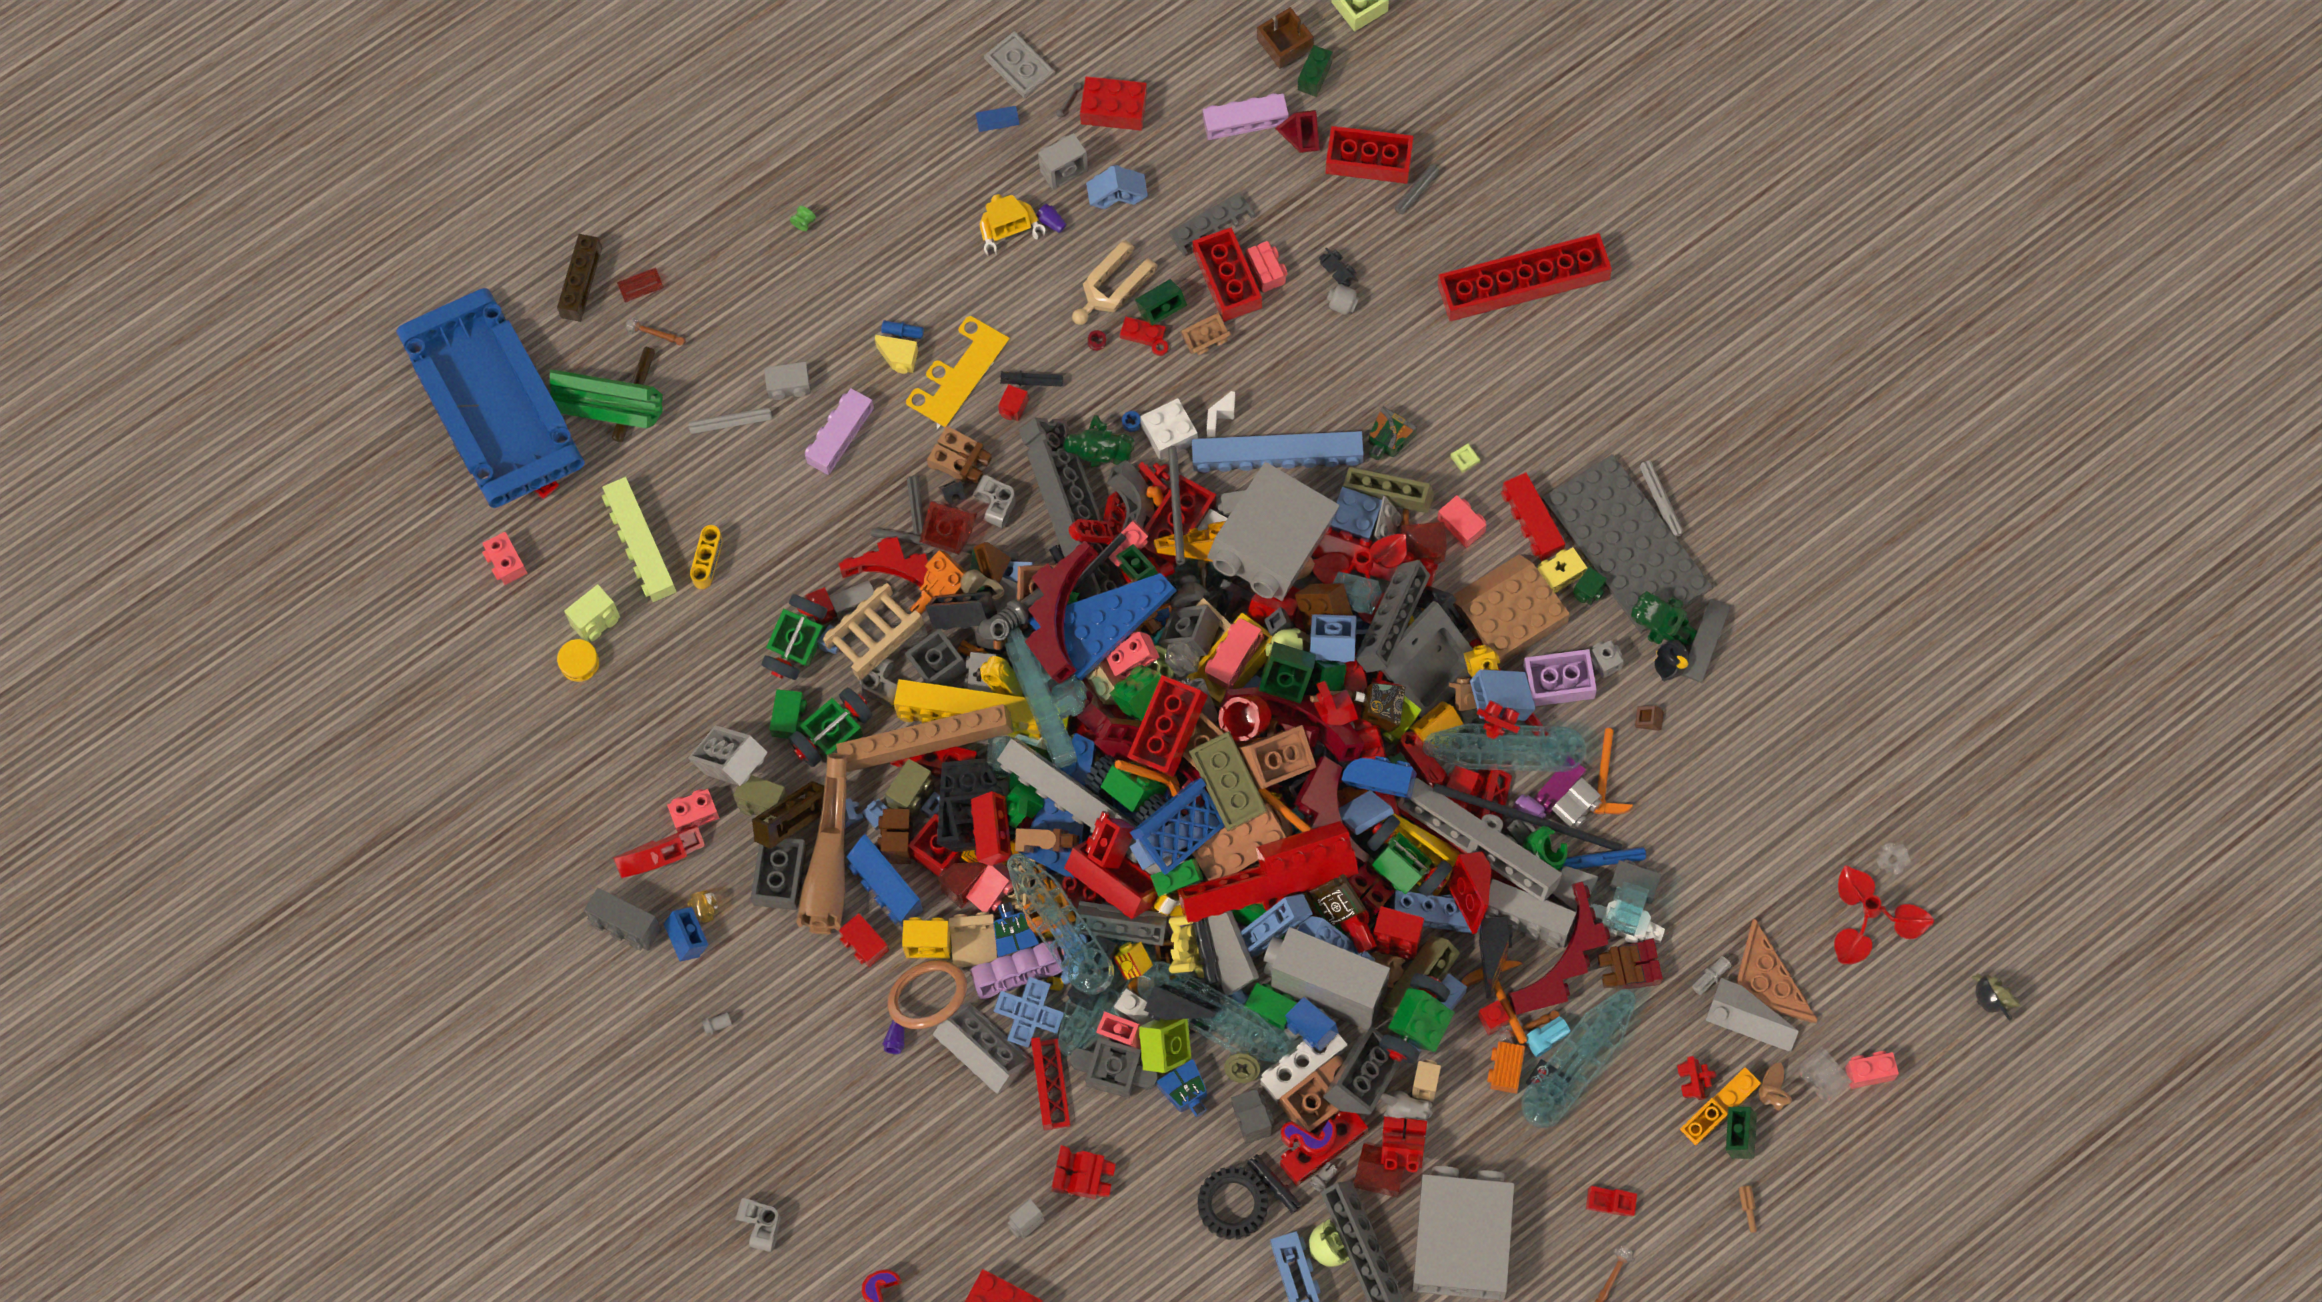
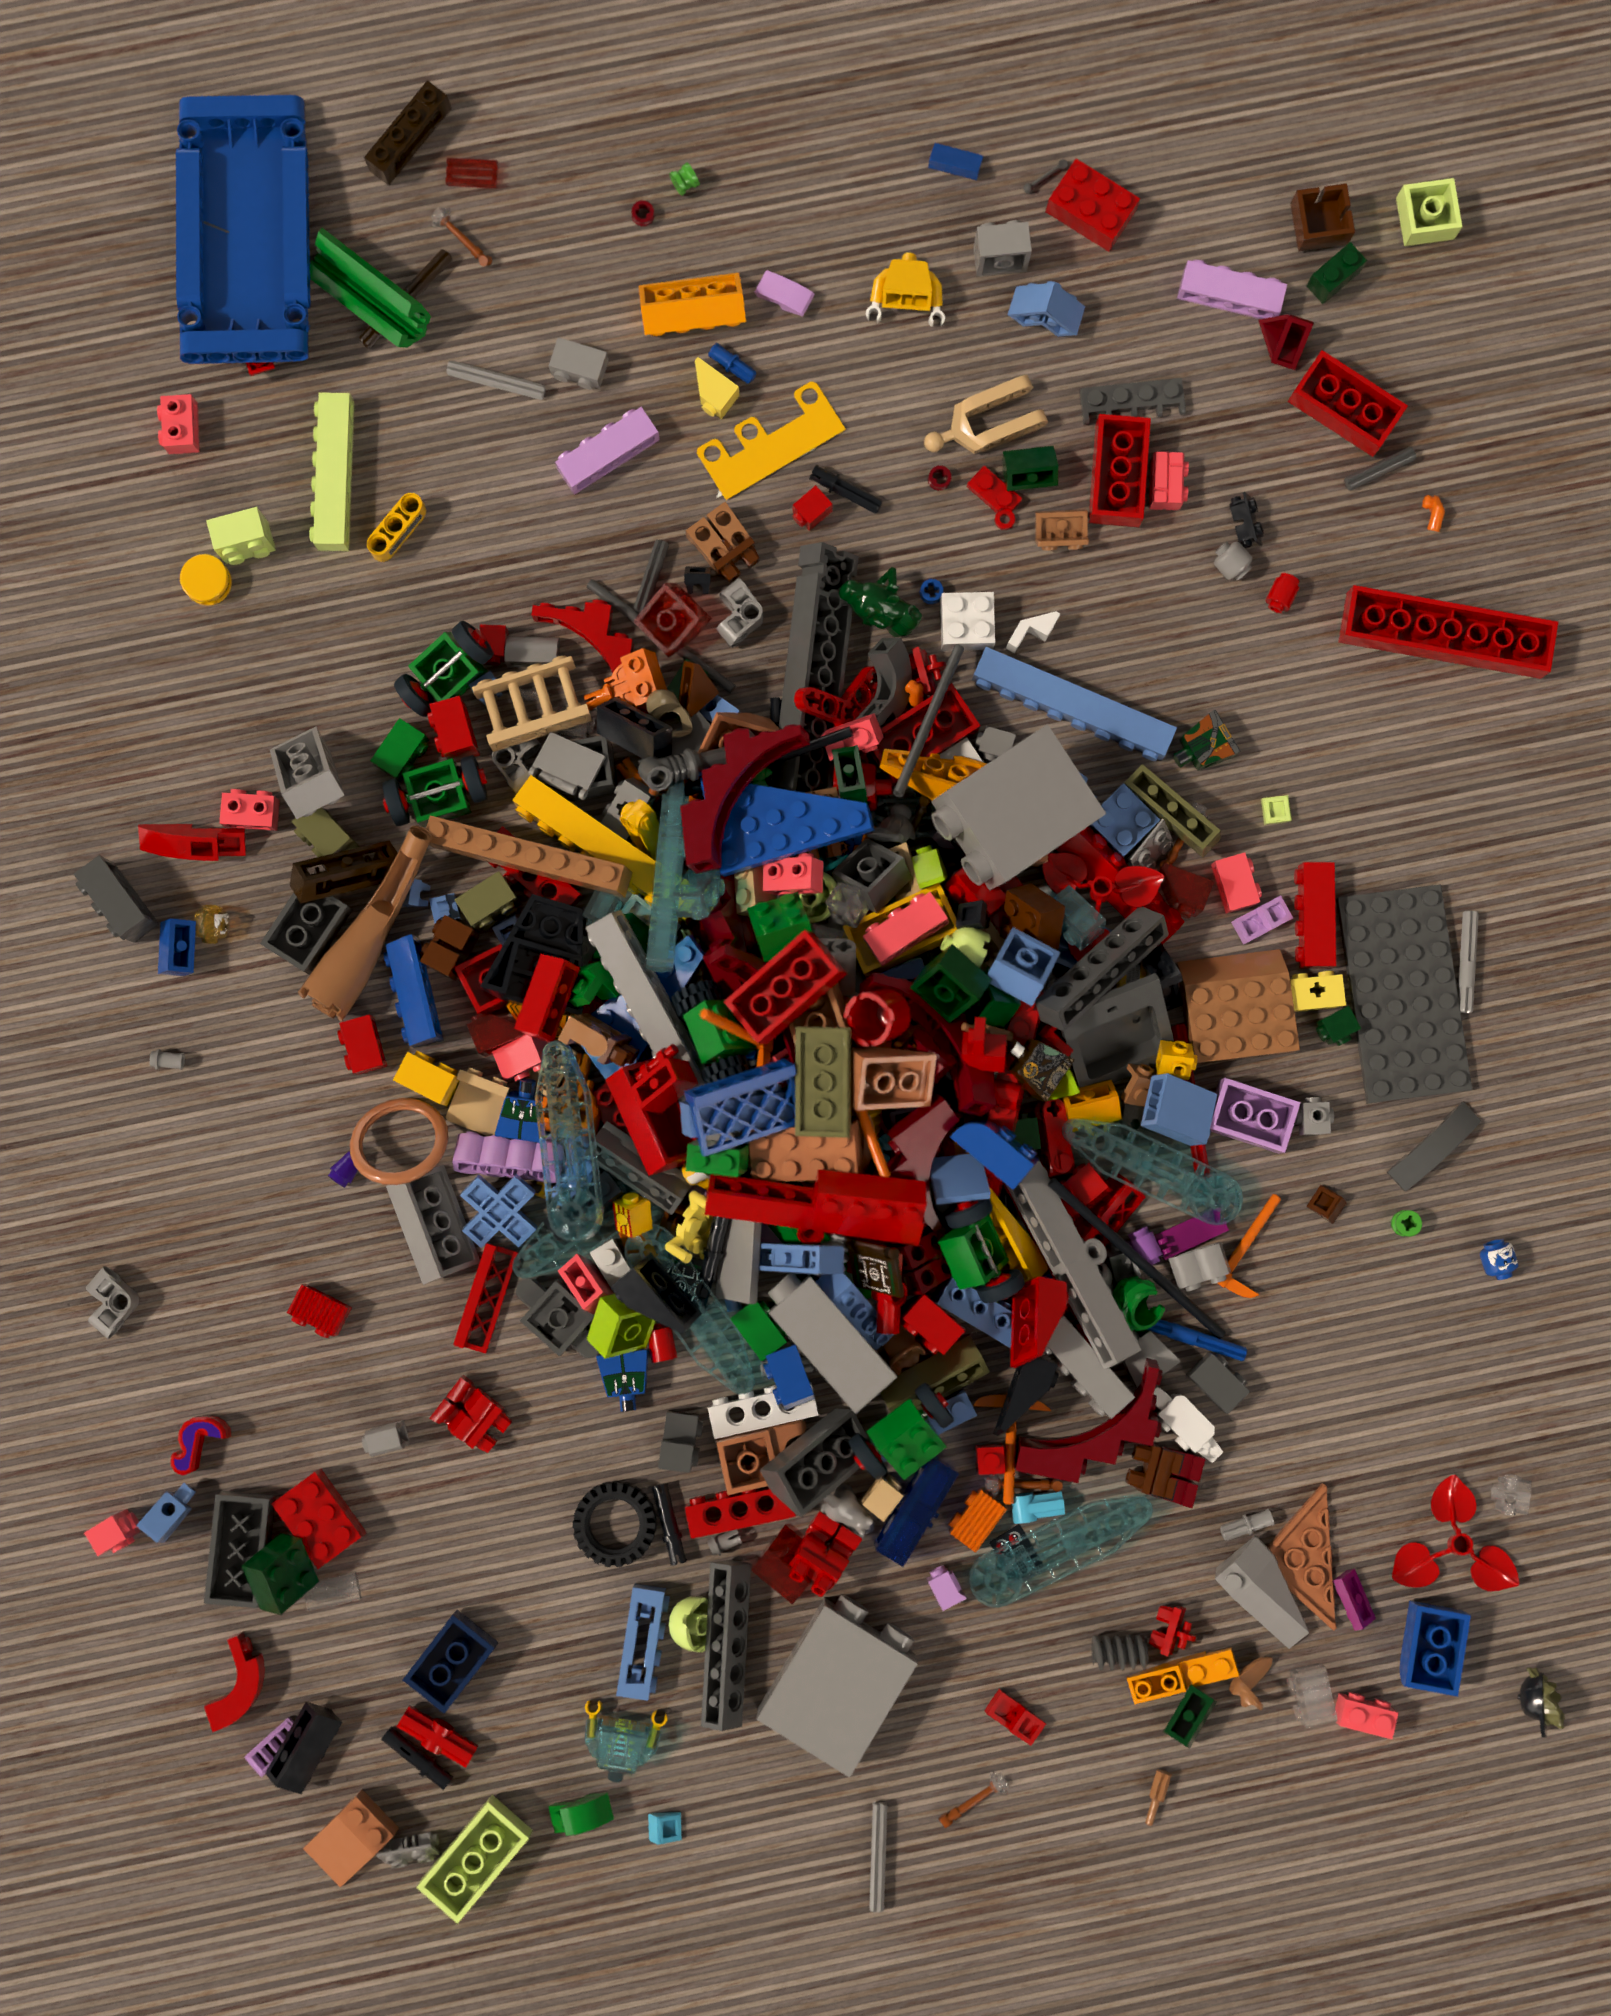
camera: 20 degrees right, 15 degrees up
light grey tile [984,31,1055,99] -> none
dark purple cone [1036,203,1067,233] -> none
olive gear [1224,1051,1260,1083] -> none
red animal [1281,1118,1337,1158] -> none
red hips [1476,700,1520,739] -> none
clear light blue brick [1606,881,1649,936] -> none
dark green piece [1631,591,1697,646] -> none
black hair [1654,639,1689,682] -> none
none -> red brick [287,1284,352,1339]
none -> red brick [427,696,480,762]
none -> light grey piece [528,732,606,800]
none -> dark red bush [632,200,654,227]
none -> light orange slope [638,272,746,336]
none -> red brick [648,1323,678,1363]
none -> lavender slope [755,270,814,317]
none -> clear blue brick [874,1456,959,1567]
none -> lime slope [911,845,948,889]
none -> lavender window [927,1565,967,1611]
none -> dark grey piece [1091,1635,1148,1671]
none -> lavender slope [1231,896,1293,945]
none -> red brick [1265,573,1300,613]
none -> magenta plate [1333,1569,1376,1631]
none -> bright green wheel [1391,1210,1422,1237]
none -> blue brick [1400,1600,1471,1697]
none -> orange arm [1422,495,1445,532]
none -> blue head [1479,1239,1519,1280]

